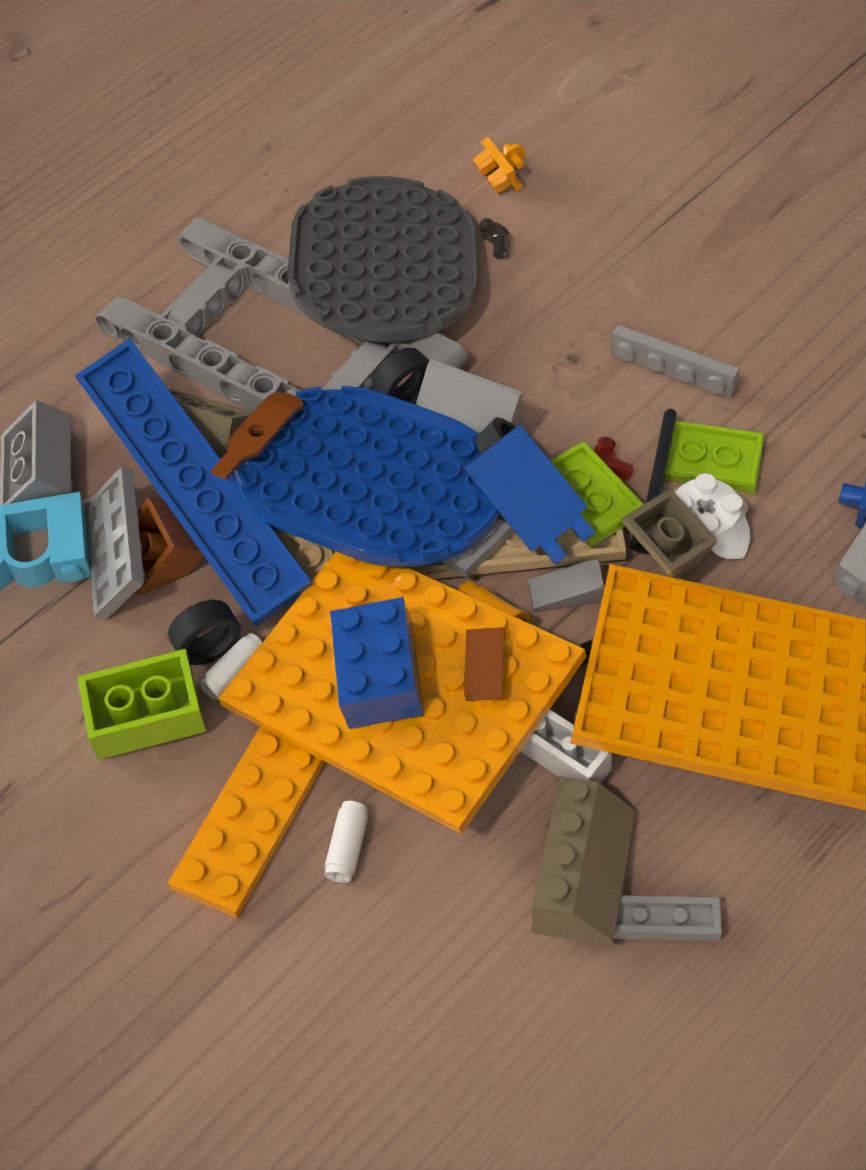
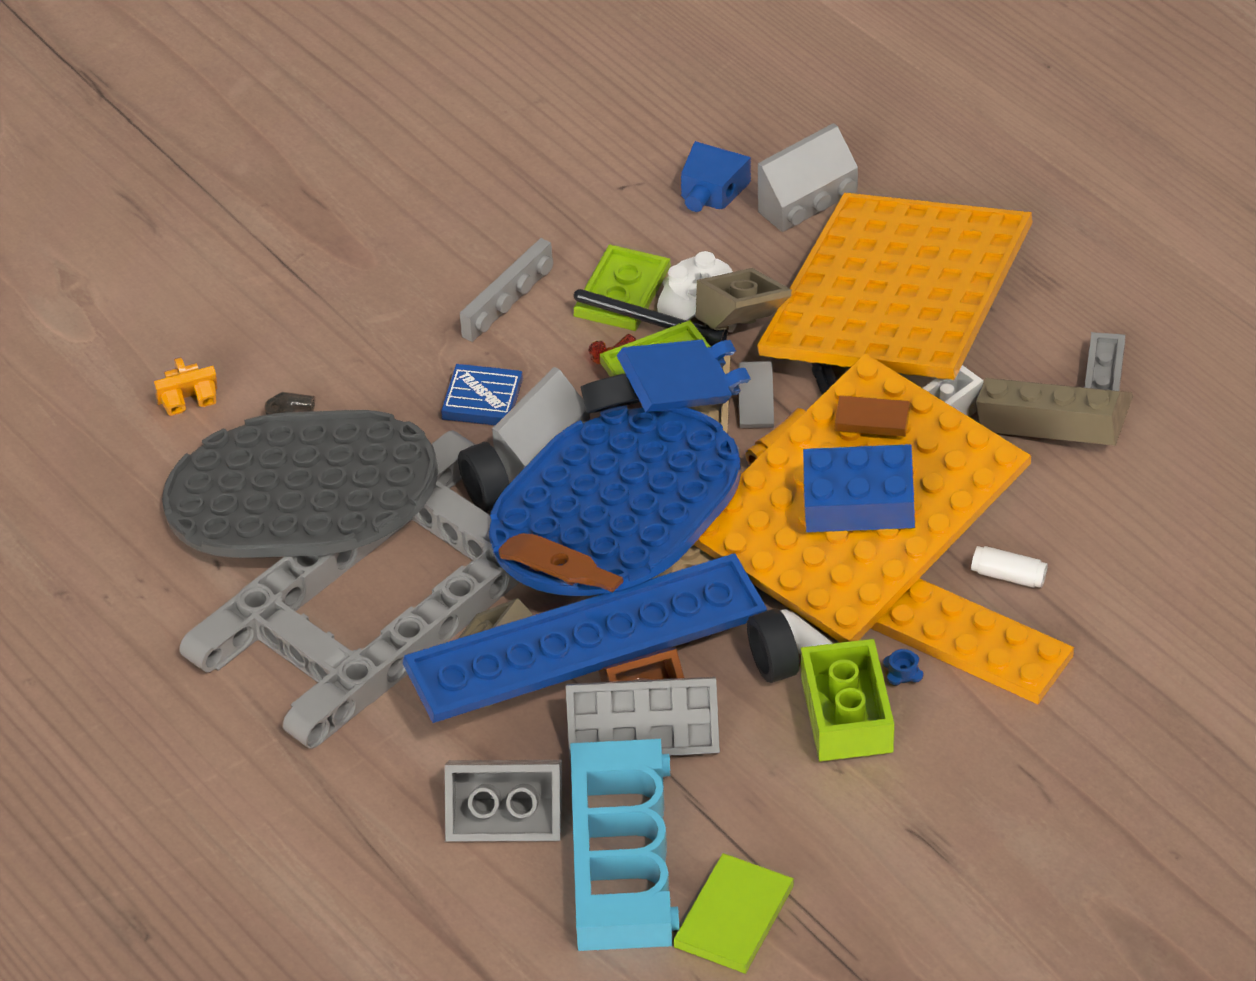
camera: 85 degrees left, 10 degrees down
none -> blue tile [441,364,523,425]
none -> blue plate [883,649,923,685]

